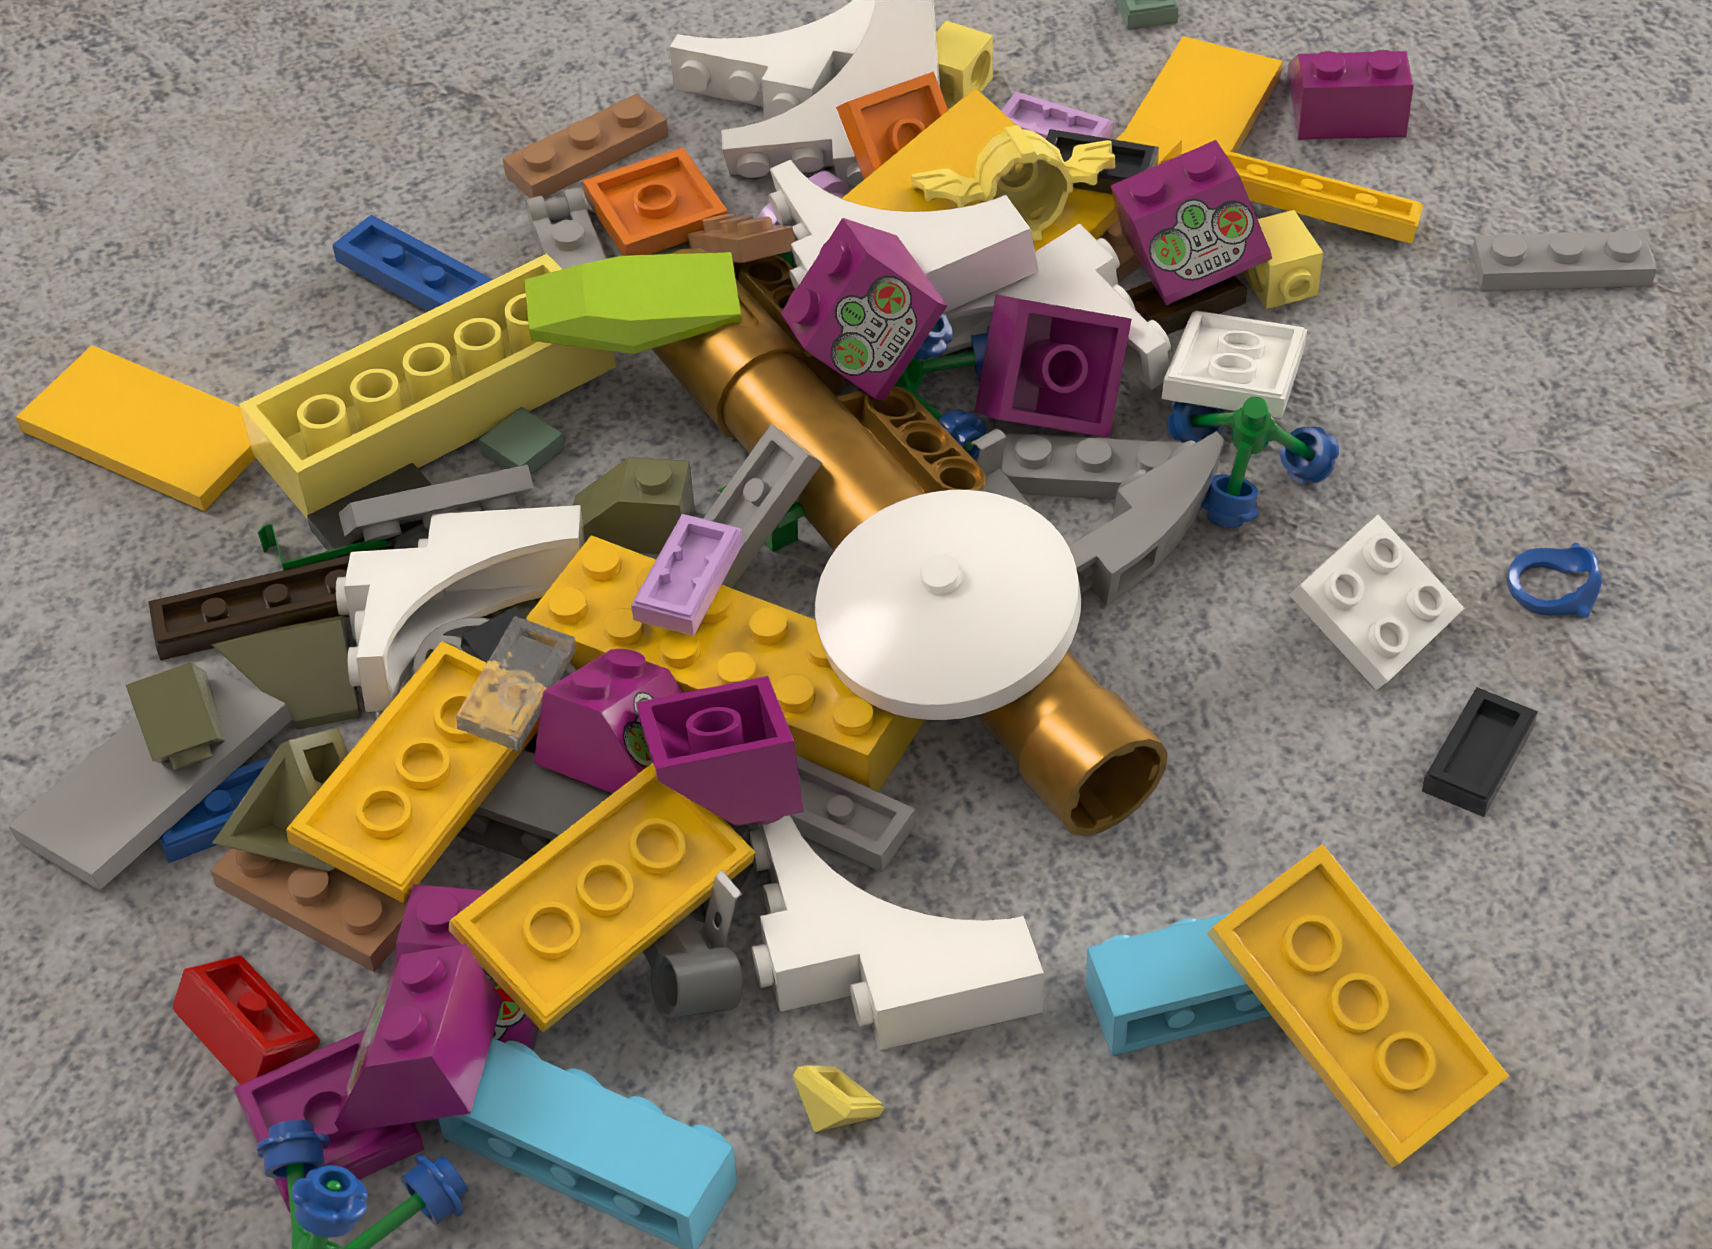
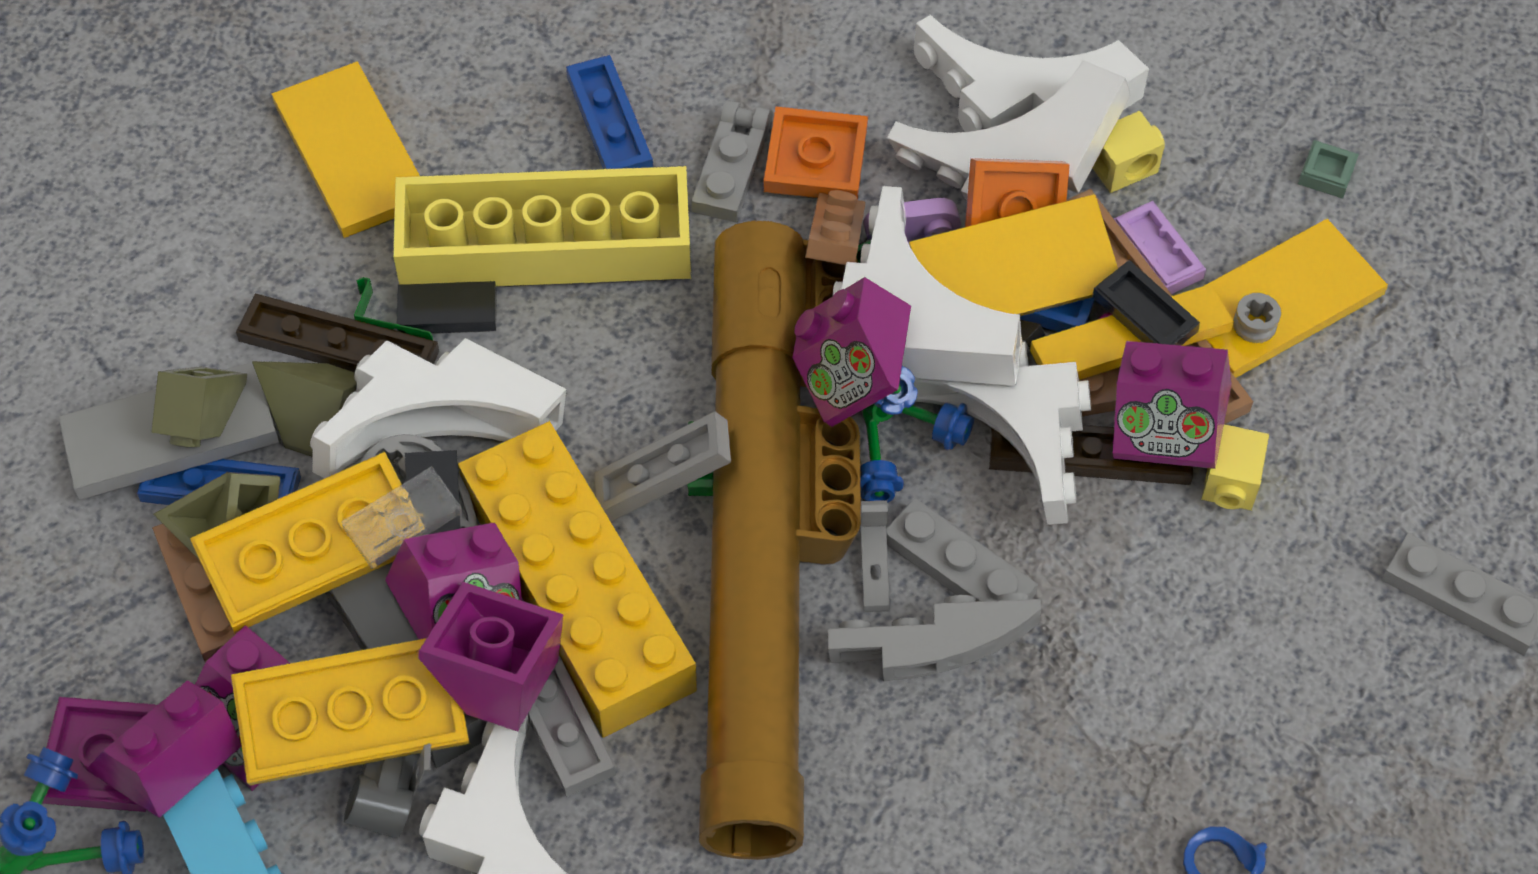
camera: 30 degrees right, 10 degrees up
red slope [173,955,321,1085] -> none
light grey plate [339,465,534,542] -> none
sand green tile [479,407,565,475] -> none
medium nougat plate [503,93,669,198] -> none
lime piece [524,252,742,354] -> none
olive slope [573,457,695,554] -> none
lavender plate [631,514,743,636] -> none
white dish [815,490,1081,720] -> none
light yellow helmet [911,125,1115,241] -> none
magenta slope [974,294,1132,438] -> none
white tile [1162,310,1307,418] -> none
plant [1167,397,1339,528] -> none
yellow tile [1223,150,1424,244] -> none
magenta slope [1287,50,1414,140] -> none
white plate [1289,515,1465,690] -> none
none -> light grey bush [1233,293,1281,343]

